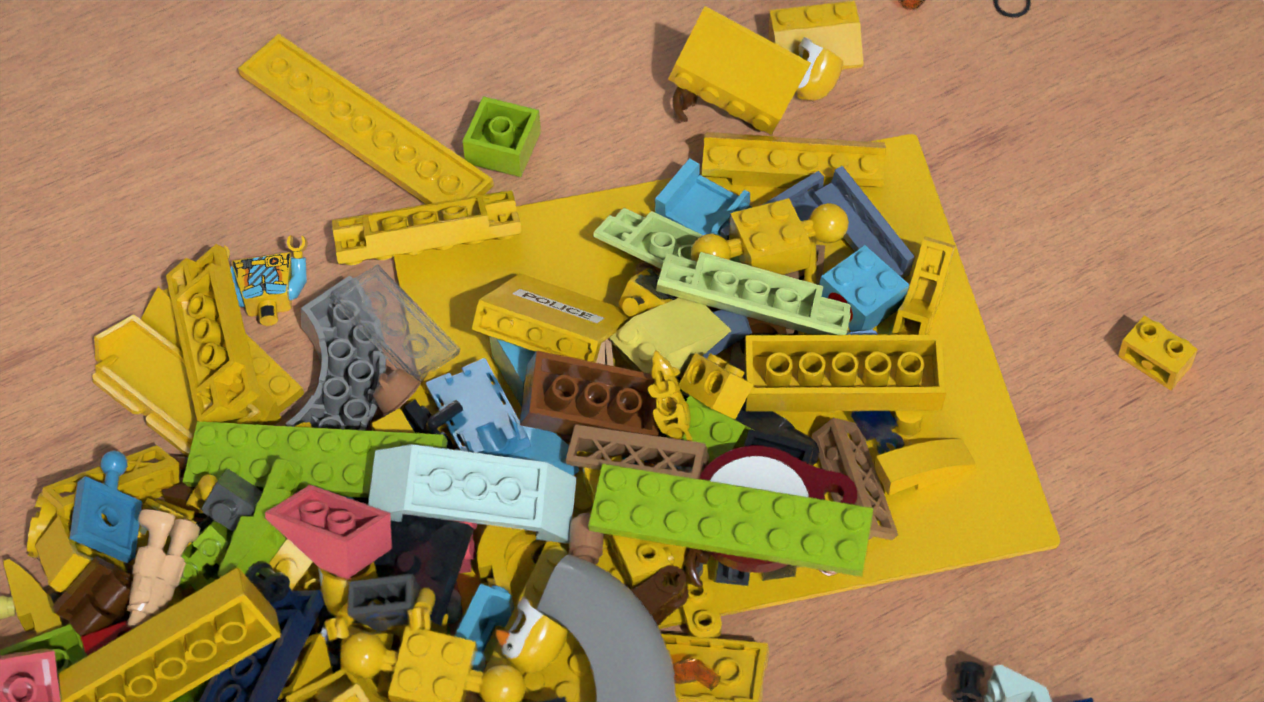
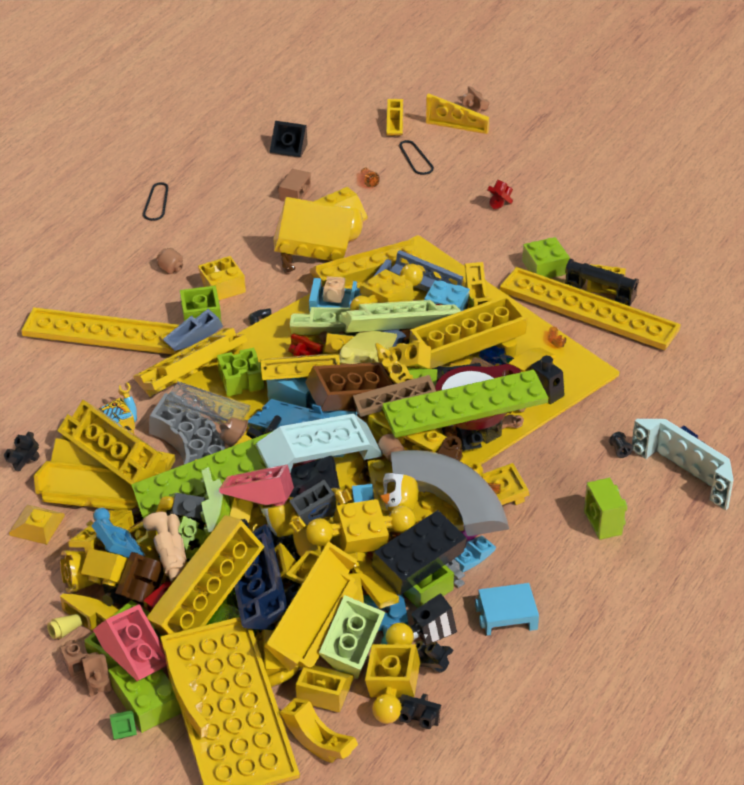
camera: 30 degrees left, 15 degrees down
none -> black hips [4,431,40,472]
none -> yellow slope [9,504,65,545]
none -> nougat head [157,248,183,274]
none -> sand blue slope [163,309,223,351]
none -> yellow slope [198,256,246,300]
none -> lime brick [217,348,265,397]
none -> black arm [248,308,272,325]
none -> red hips [288,333,324,356]
none -> light nougat brick [323,276,345,303]
none -> red hips [487,179,513,209]
none -> yellow plate [500,267,681,350]
none -> lime brick [522,237,570,278]
none -> black torso [529,355,565,405]
none -> clear orange arm [548,327,566,348]
none -> black piece [565,258,639,306]

